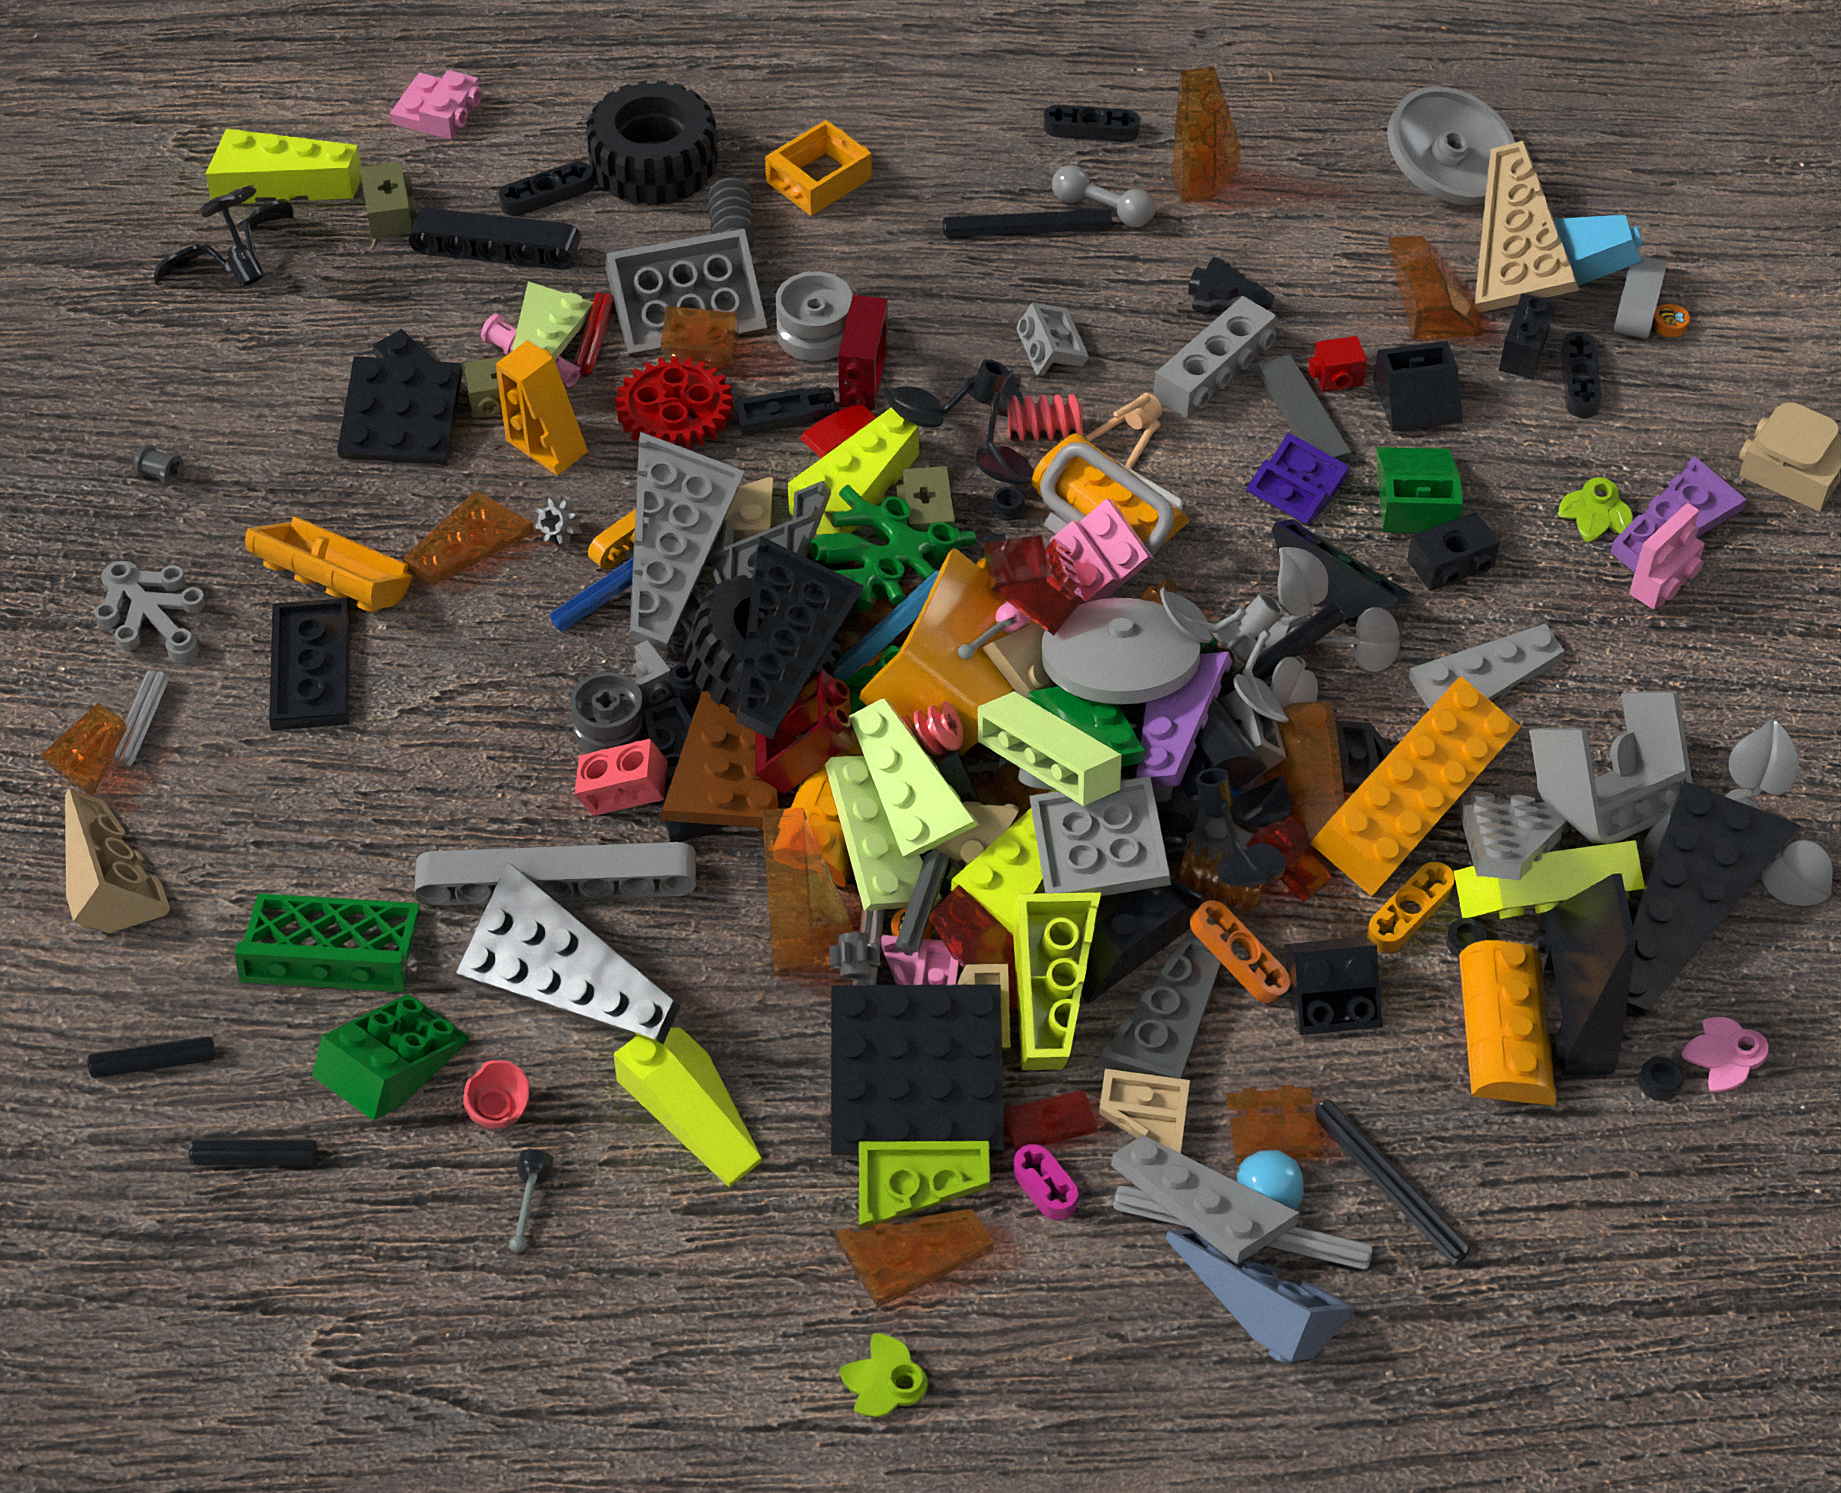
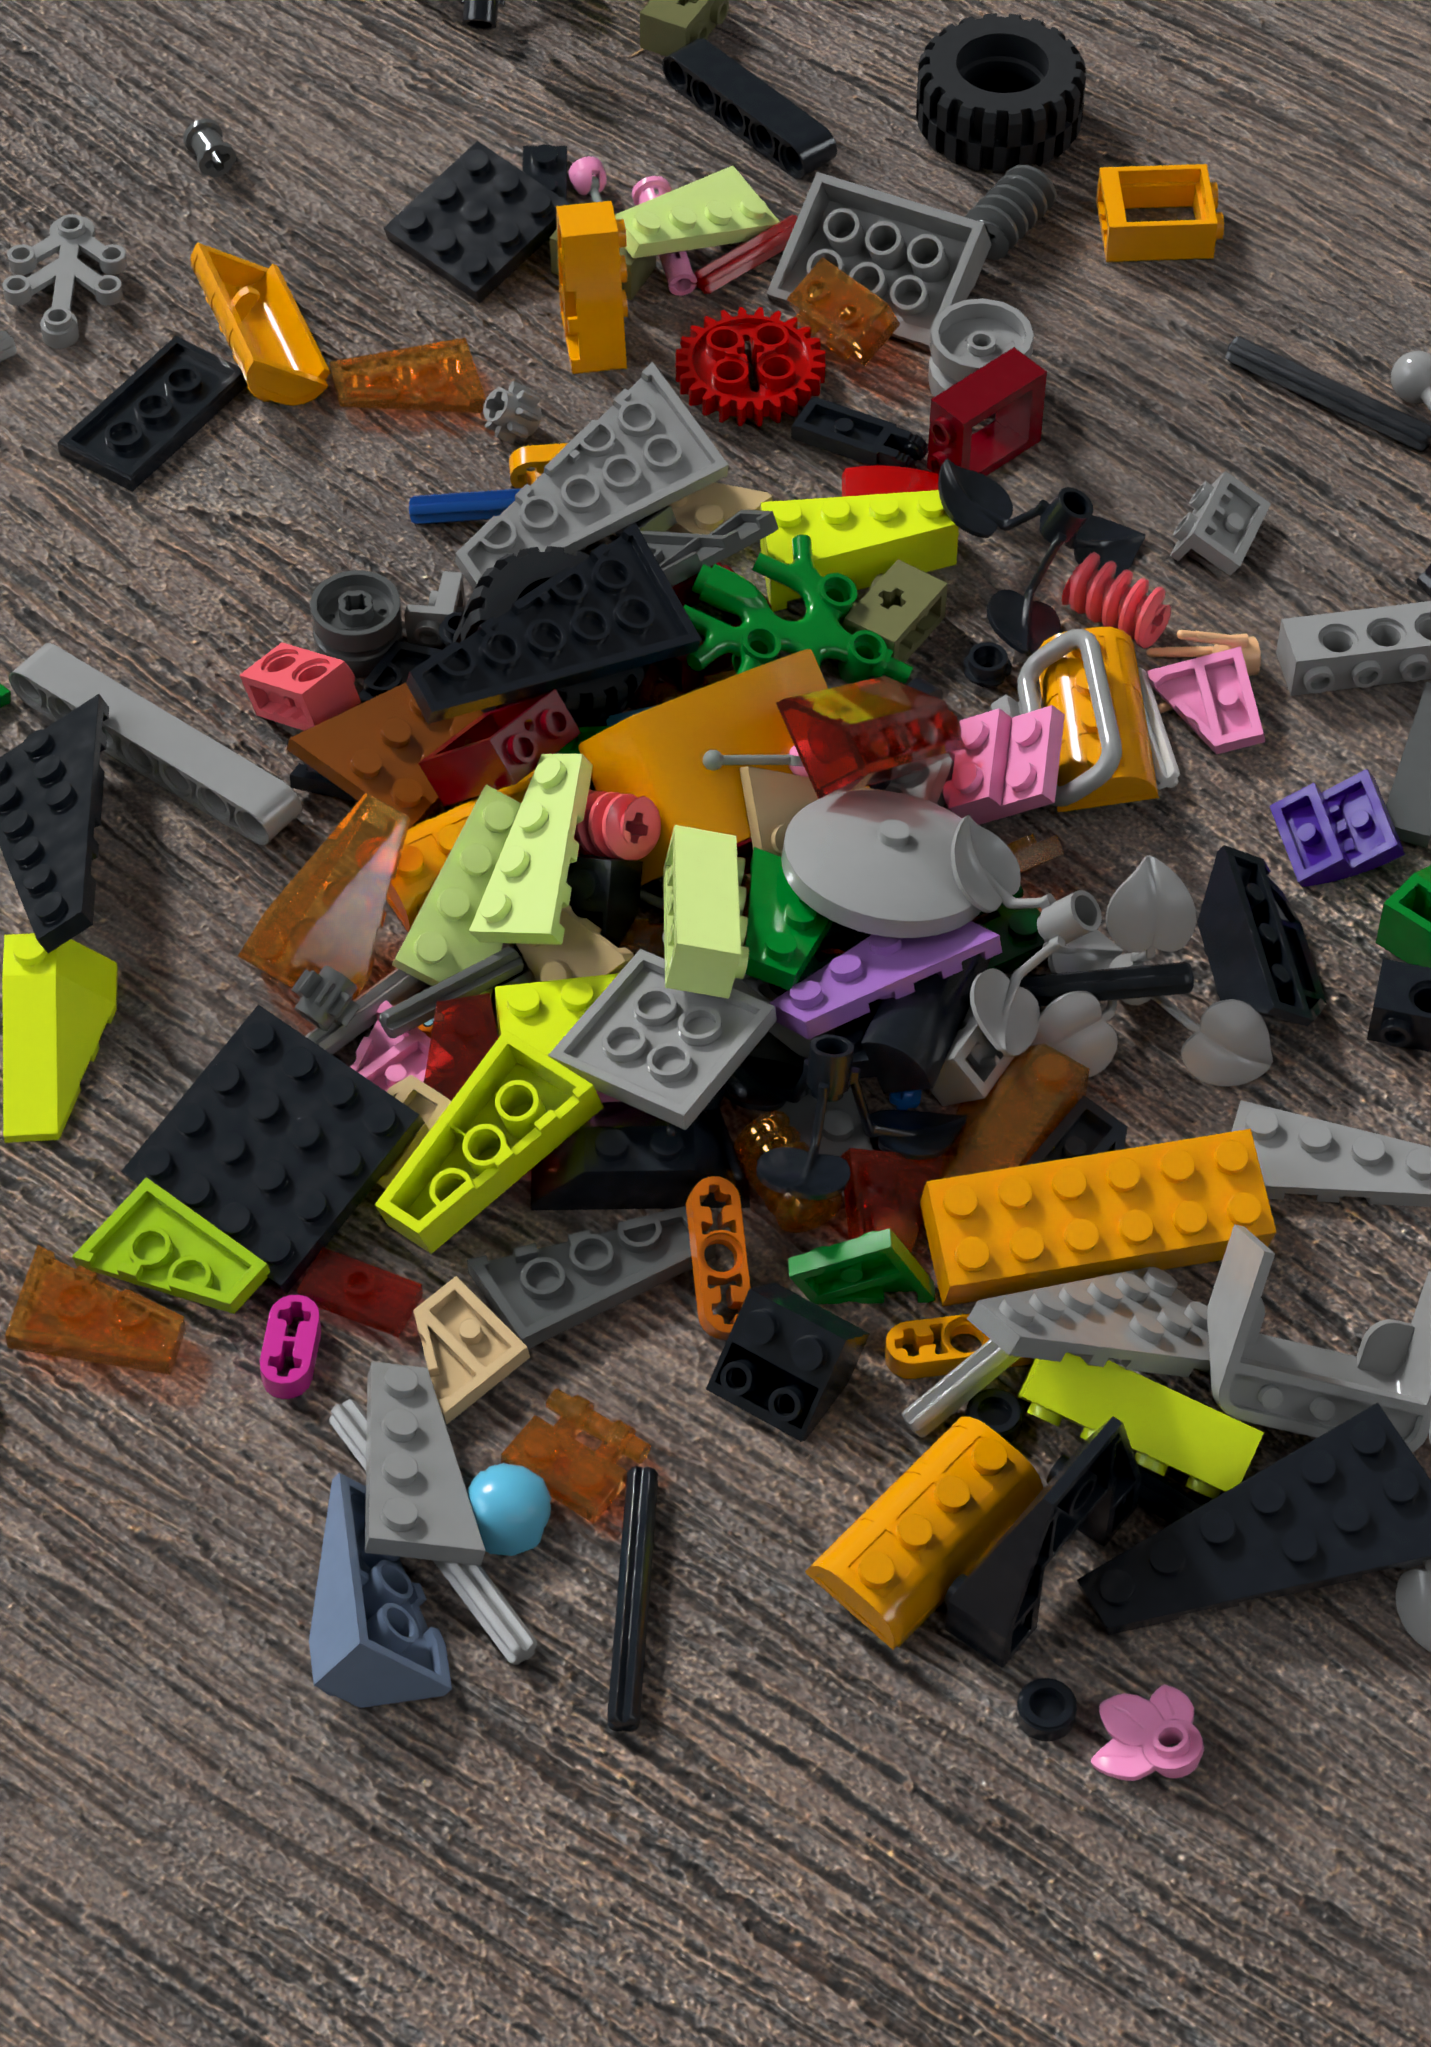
camera: 40 degrees right, 0 degrees up
black beam [499,161,594,216] -> none
none -> bright pink hinge [568,157,606,202]
none -> green wing [788,1228,936,1304]
none -> light grey axle [902,1339,1021,1438]
none -> bright pink wing [1147,646,1265,755]

